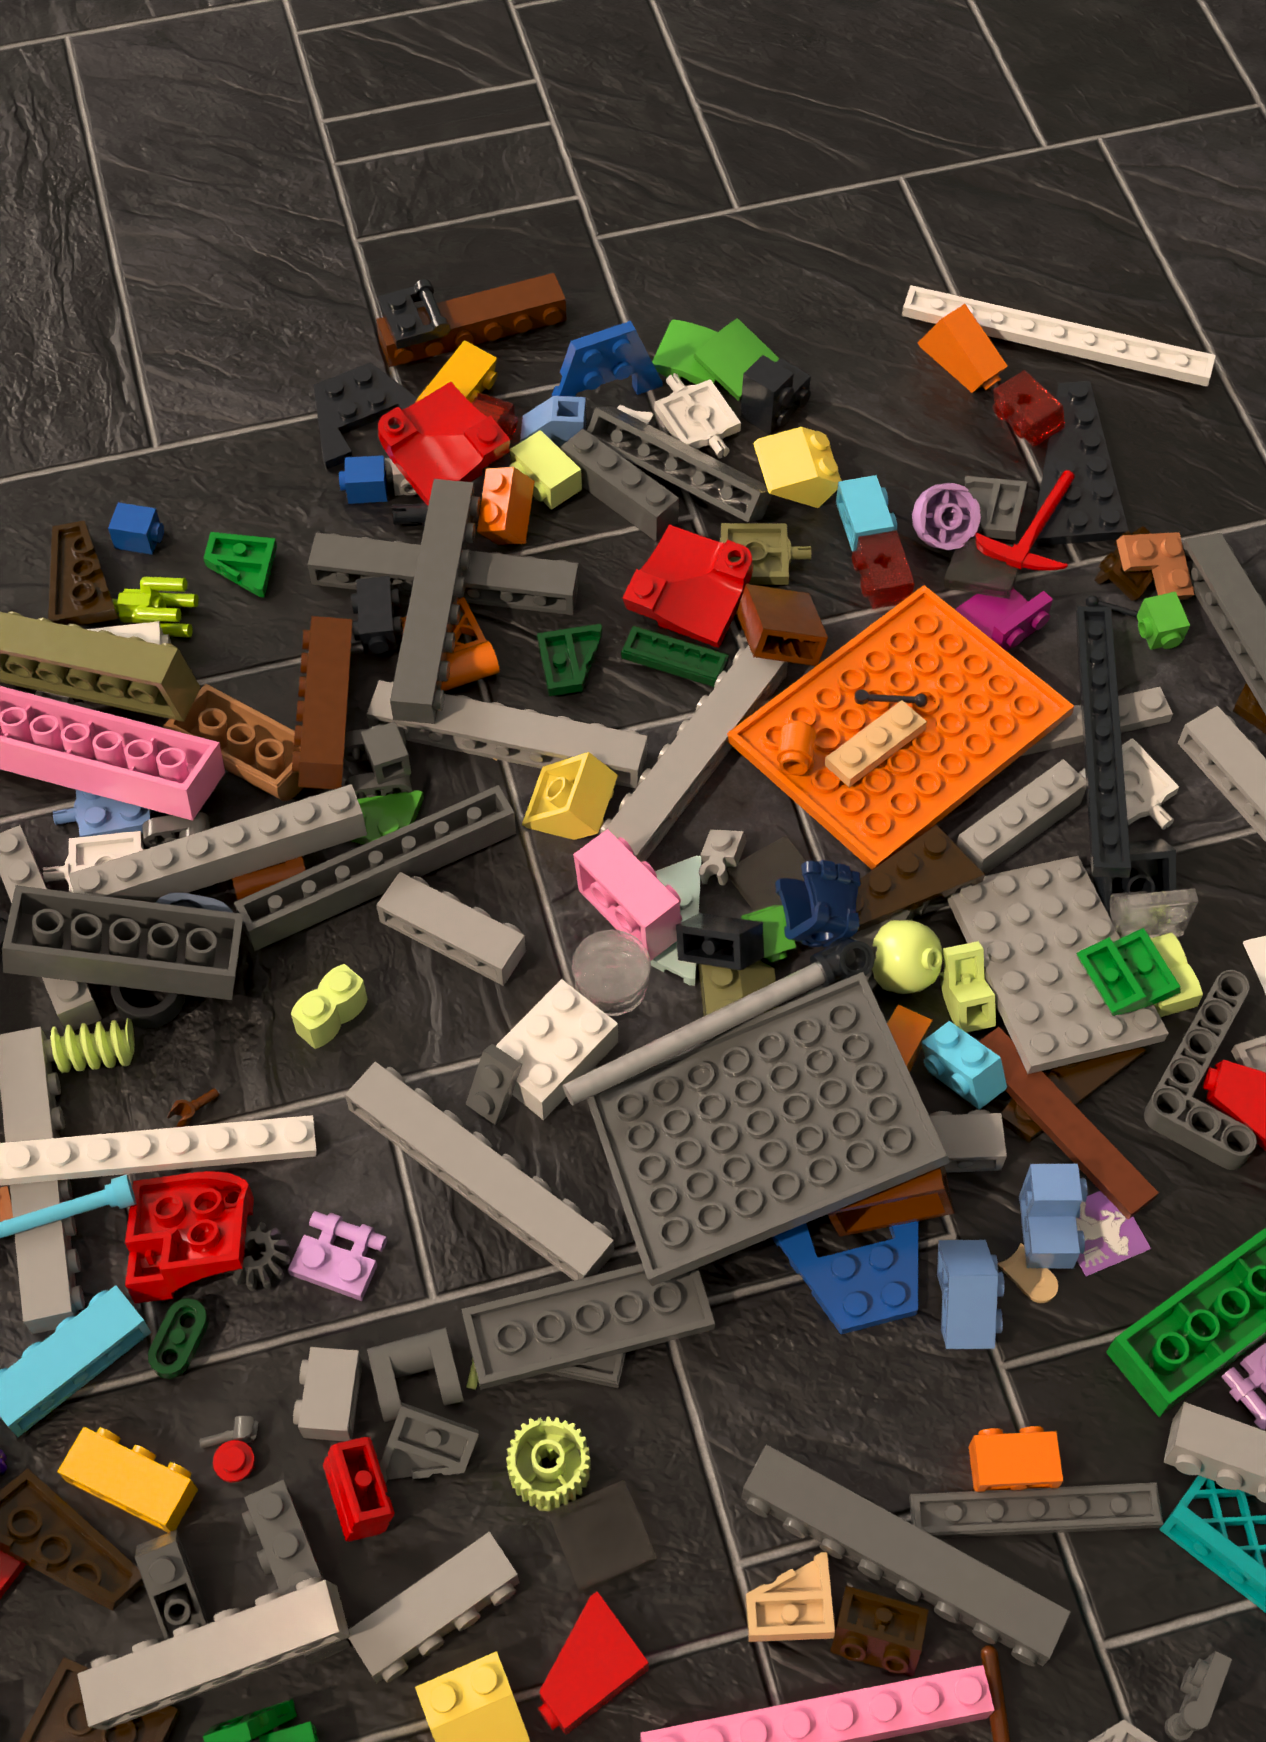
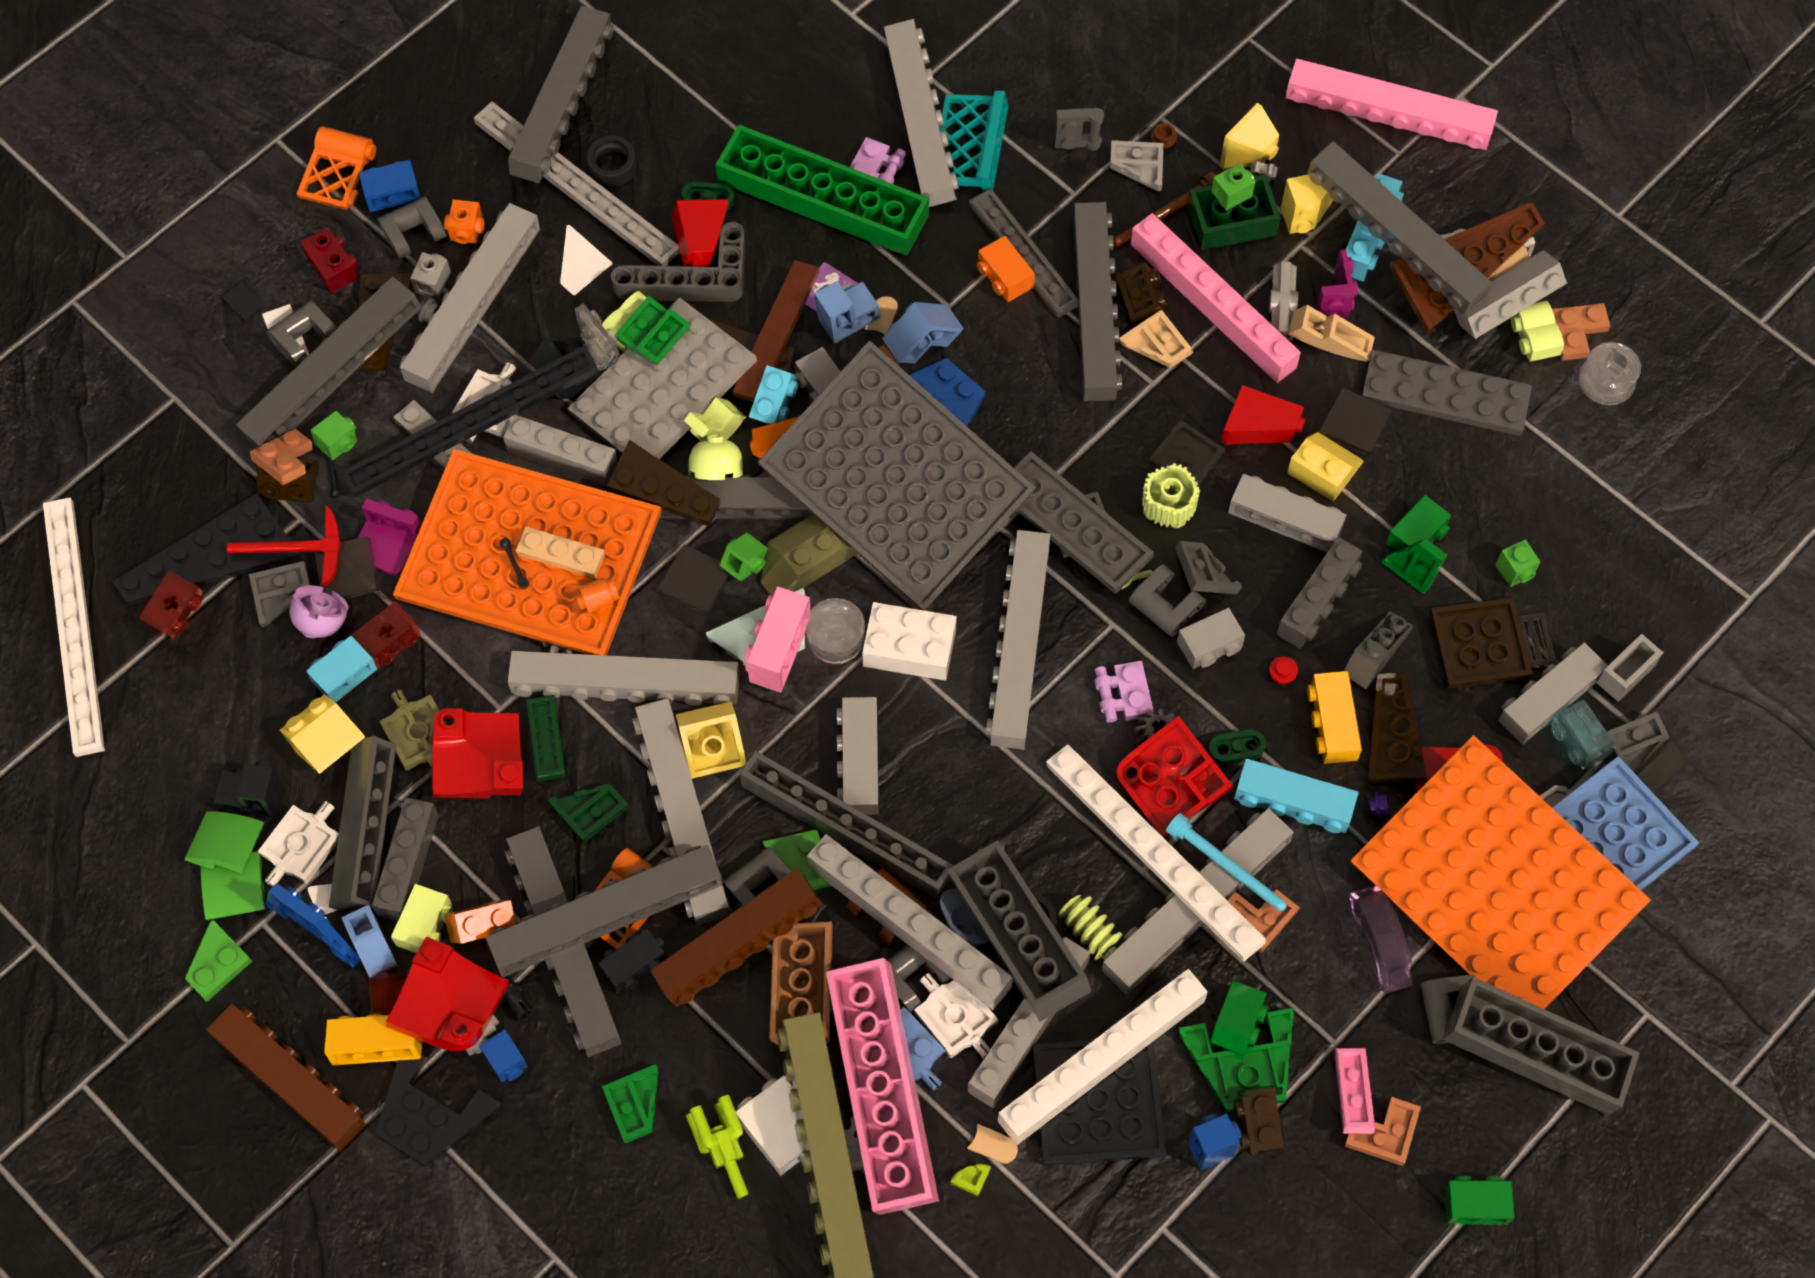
camera: 120 degrees left, 5 degrees up
dark brown wing [48,521,119,626] -> none
light grey brick [77,1577,350,1730] -> none
blue brick [108,502,164,555] -> none
reddish brown hand [167,1088,219,1127] -> none
dark grey hand [200,1416,258,1449] -> none
yellowish green brick [291,964,368,1049] -> none
red brick [323,1437,395,1542] -> none
dark grey brick [361,722,411,785] -> none
black plate [377,279,451,349] -> none
dark grey plate [466,1044,522,1125] -> none
flat silver piece [563,937,875,1106] -> none
black brick [676,913,764,970] -> none
light grey plate [699,830,747,885] -> none
reddish brown brick [737,584,828,666] -> none
dark blue piece [775,859,861,948] -> none
orange slope [918,304,1008,393] -> none
none -> bright green wing [185,920,252,1002]

